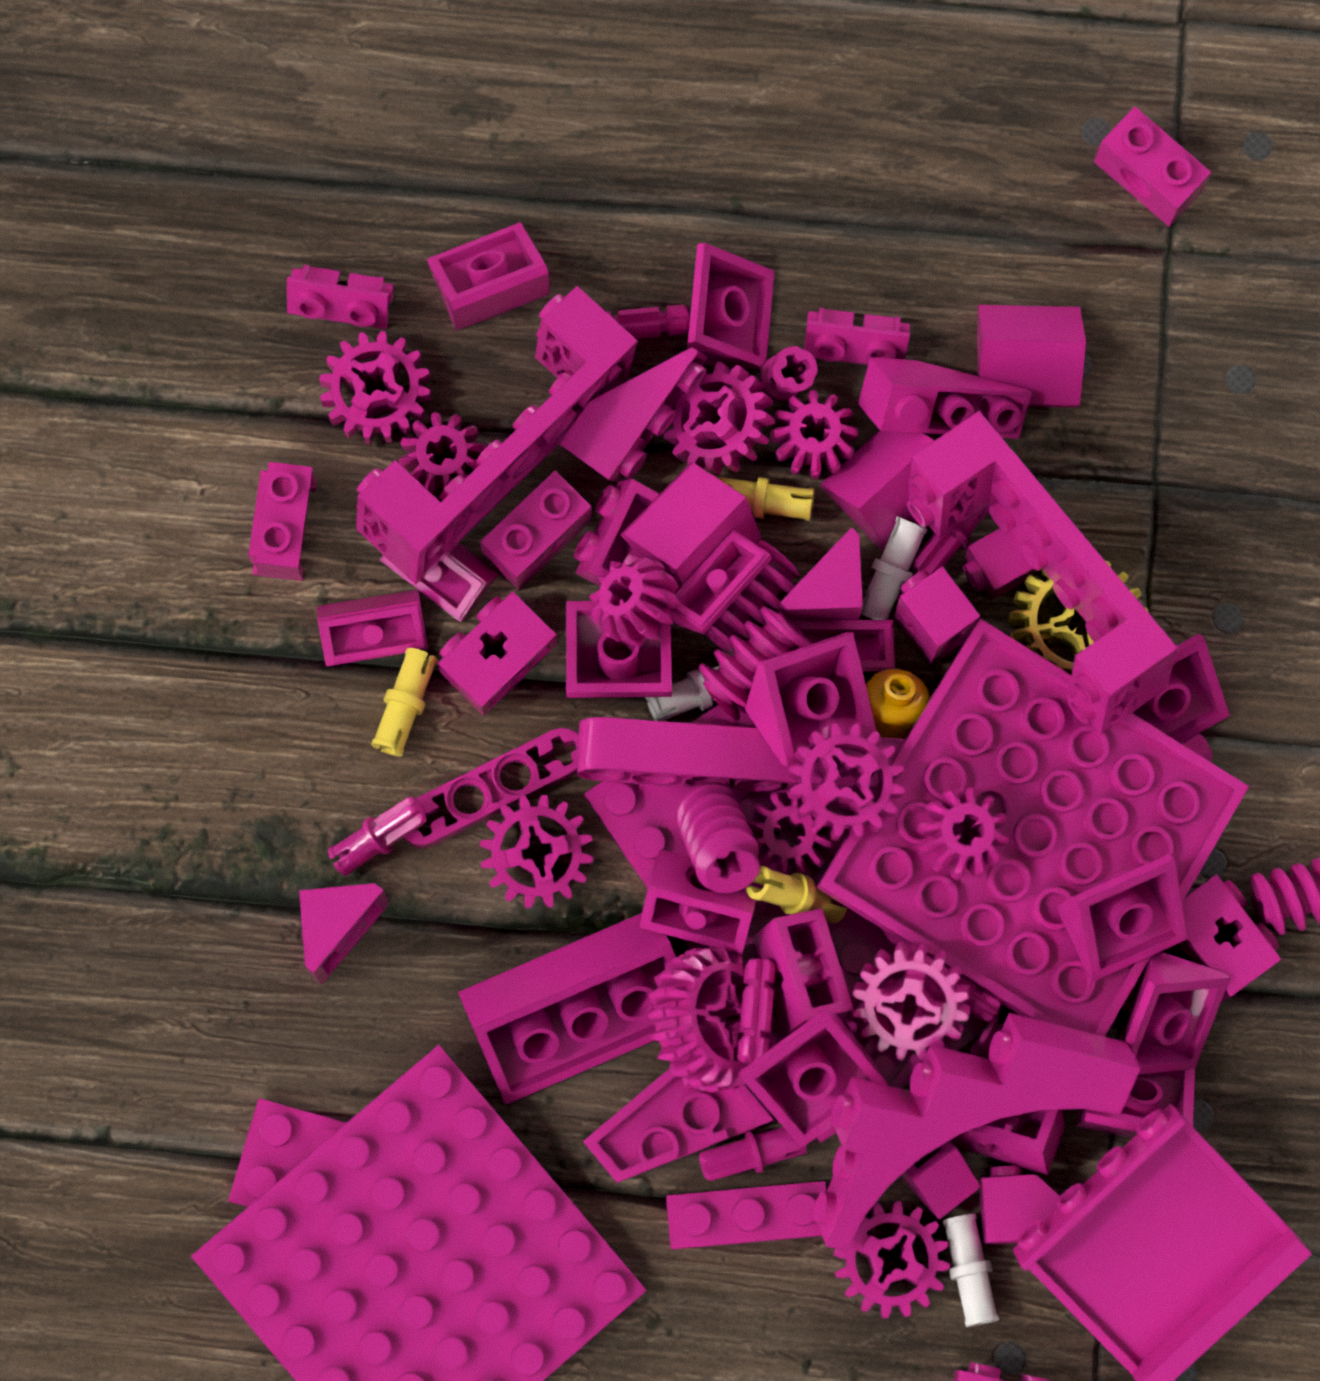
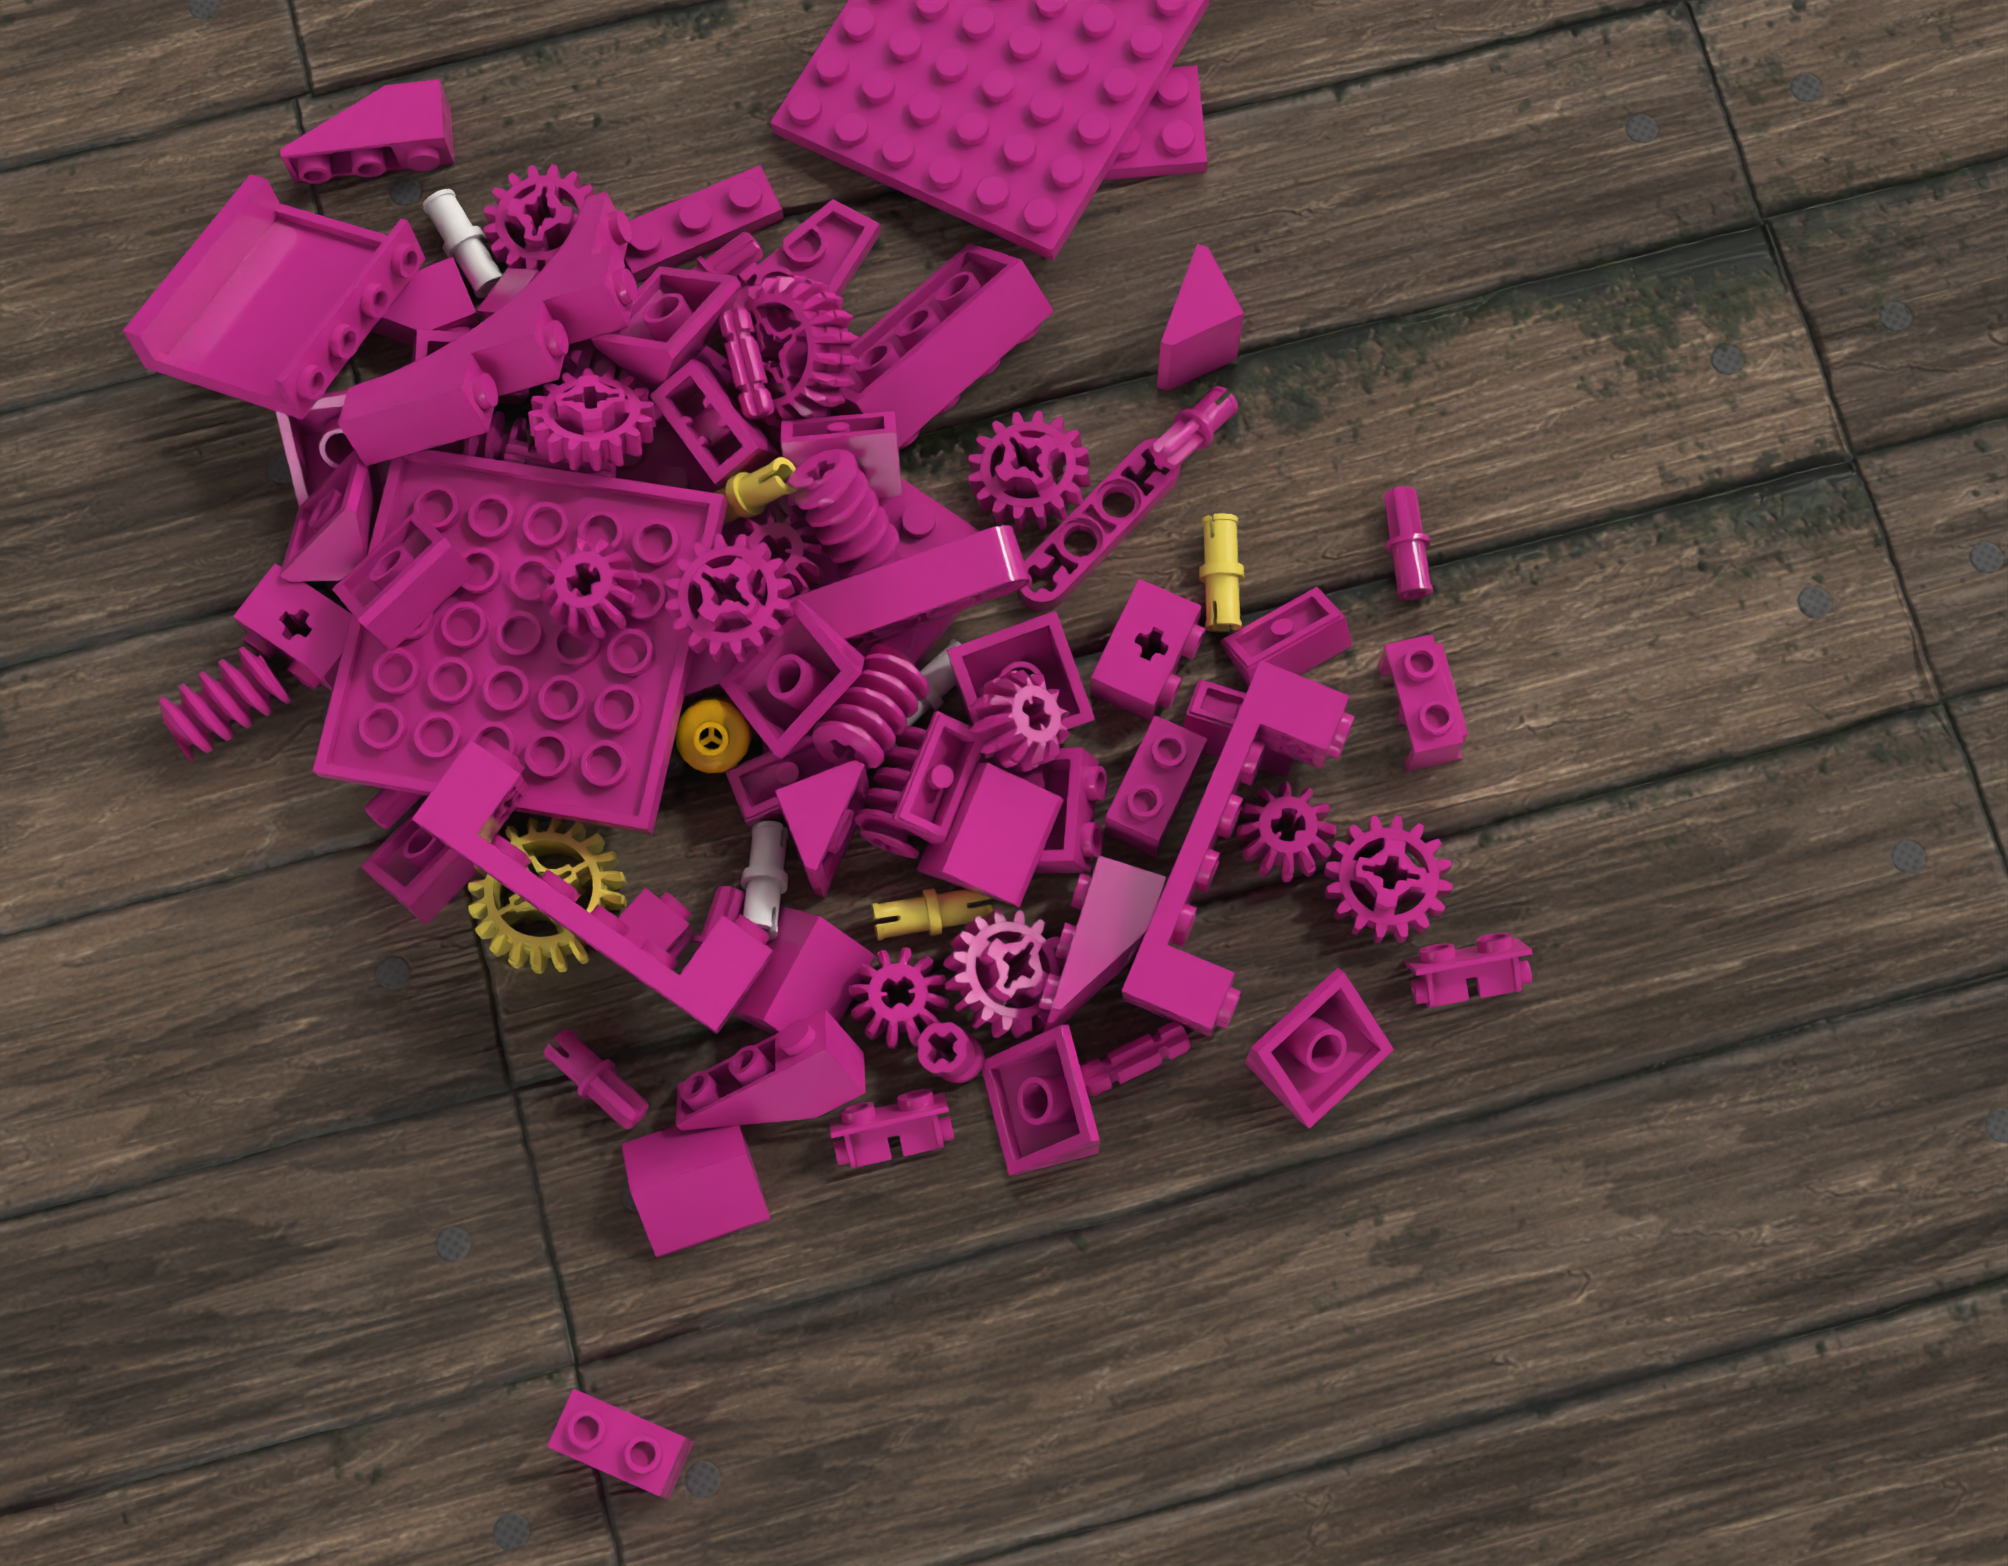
camera: 165 degrees right, 5 degrees down
dark pink brick [893,566,980,668] -> none
none -> dark pink axle [543,1028,649,1129]
none -> dark pink axle [1384,486,1433,601]

